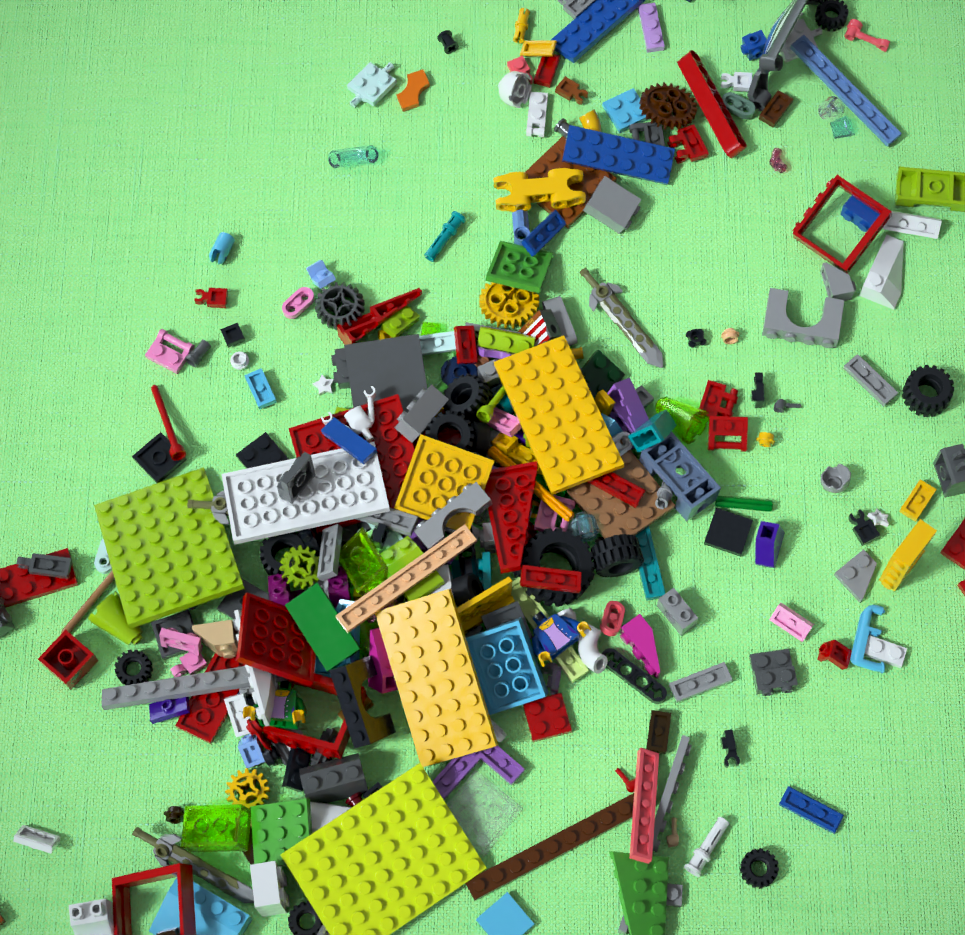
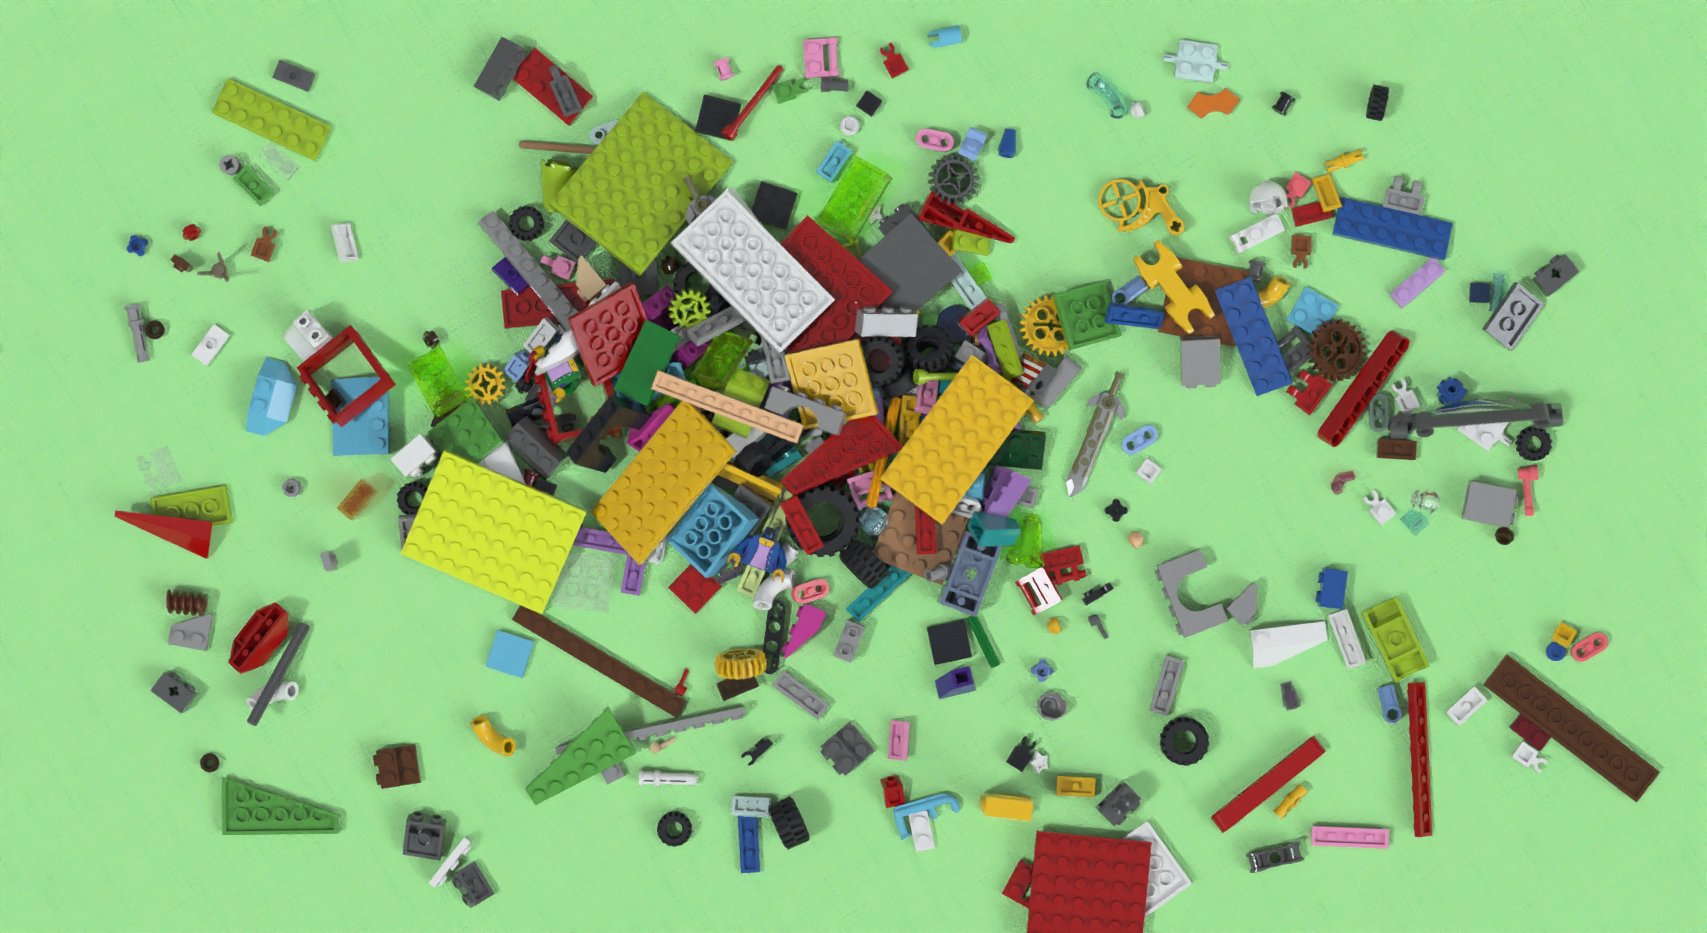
camera: 60 degrees right, 20 degrees up
red brick [38,629,99,690] -> none
sword [132,827,254,903] -> none
bright pink plate [159,628,203,656] -> none
dark grey plate [277,452,316,504] -> none
white piece [321,386,377,442] -> none
blue tile [321,417,377,464] -> none
teal pin [424,211,466,262] -> none
yellow plate [594,390,616,416] -> none
coral plate [629,748,659,864] -> none
medium blue plate [790,35,902,147] -> none
red window [792,175,892,274] -> none
light grey wing [834,549,877,603] -> none
none -> dark brown plate [661,255,680,274]
none -> bright pink bush [713,57,735,81]
none -> yellow gear [714,648,767,680]
none -> light aqua plate [731,795,771,818]
none -> black tyre [768,796,810,850]
none -> bright green plate [772,78,808,104]
none -> clear neon green brick [816,155,893,244]
none -> blue cone [997,129,1016,158]
none -> medium blue plate [1031,659,1054,682]
none -> yellow piece [1098,179,1185,236]
none -> light blue plate [1121,425,1158,455]
none -> white plate [1130,101,1146,119]
none -> white tile [1135,458,1162,484]
none -> cone [1280,681,1301,711]
none -> white plate [1363,490,1396,526]
none -> light grey brick [1461,481,1519,528]
none -> dark brown plate [1495,527,1515,545]

